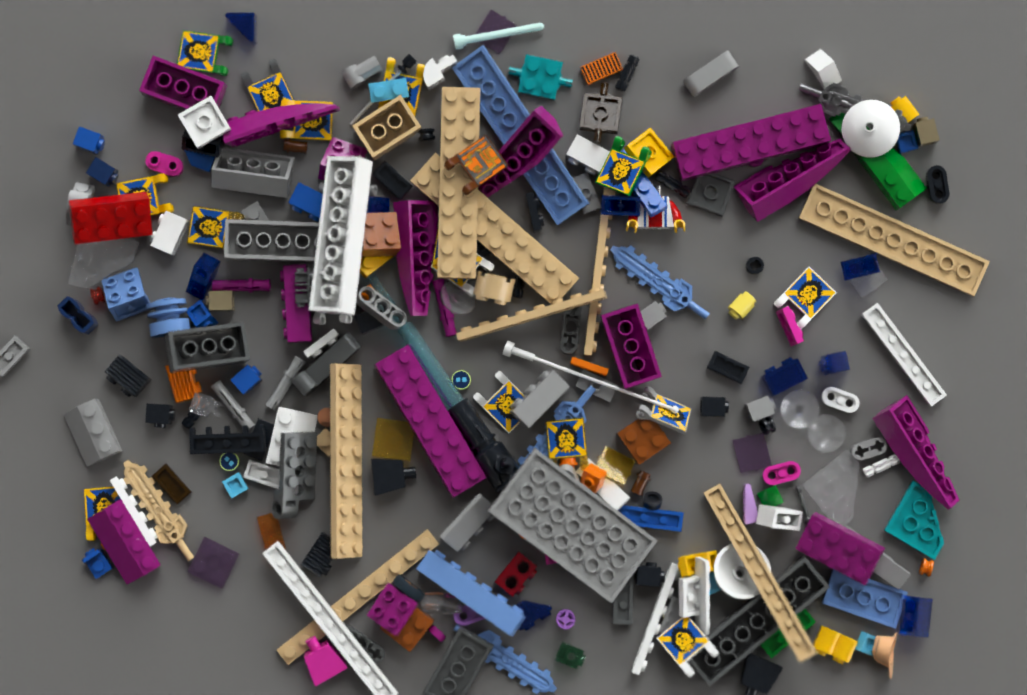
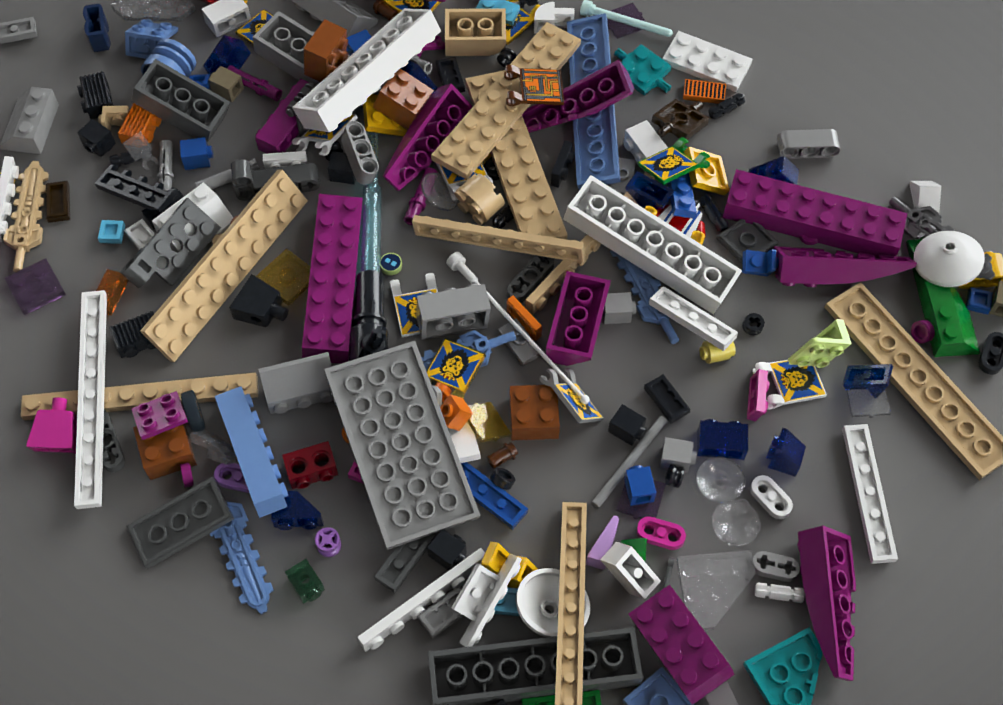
camera: 30 degrees right, 25 degrees down
clear red bush [90,286,105,305] -> none
dark blue tile [219,453,240,471] -> none
flag [657,617,719,677] -> none
none -> tan bracket [98,106,129,131]
none -> dark orange brick [303,19,349,82]
none -> white brick [563,175,742,315]
none -> light grey piece [591,416,667,509]
none -> blue brick [624,465,656,506]
none -> white plate [649,286,738,351]
none -> white plate [662,31,753,92]
none -> blue bracket [742,249,779,276]
none -> clear blue slope [749,156,799,185]
none -> yellowish green bracket [788,319,851,368]
none -> magenta tile [911,320,935,343]

